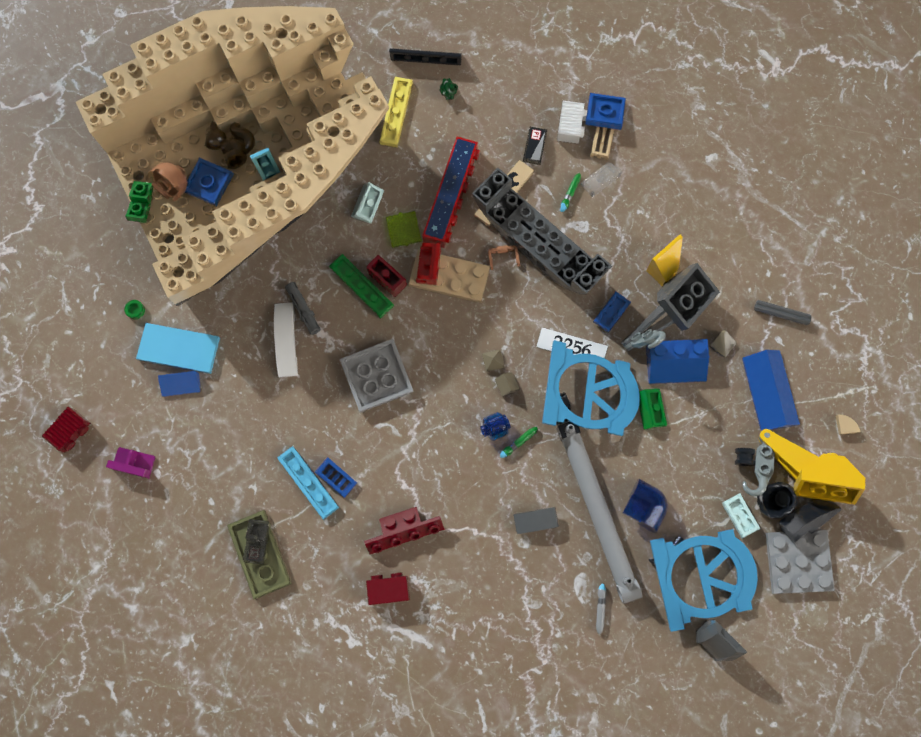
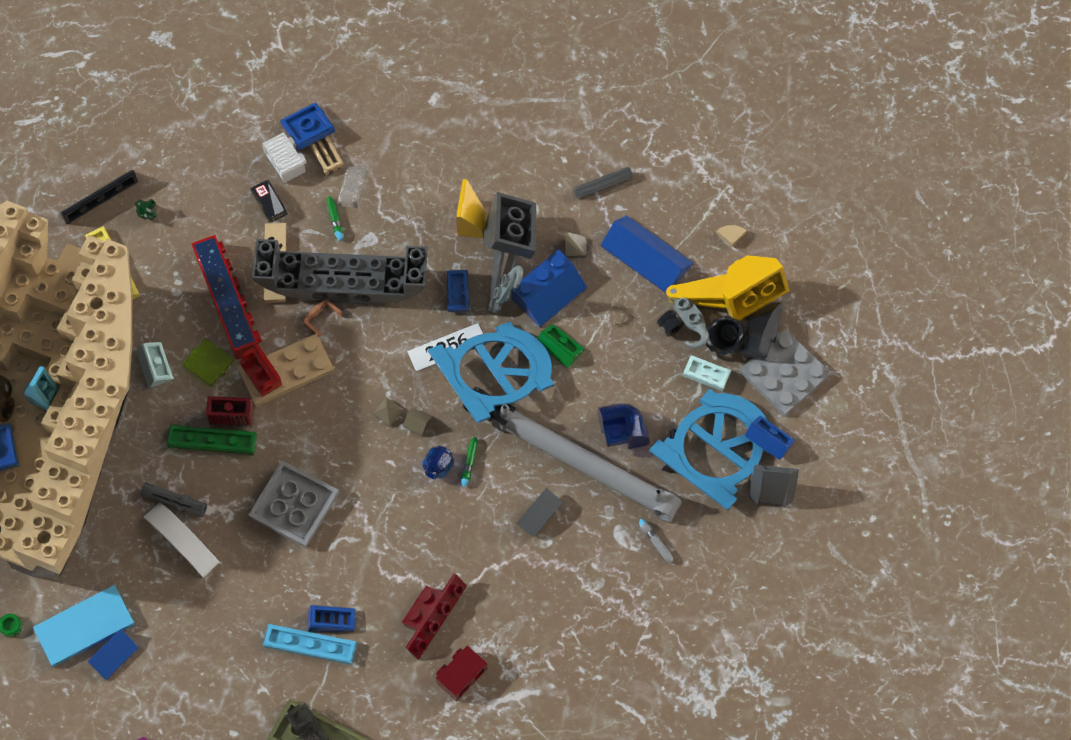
camera: 45 degrees left, 10 degrees down
none -> blue slope [745,415,795,460]

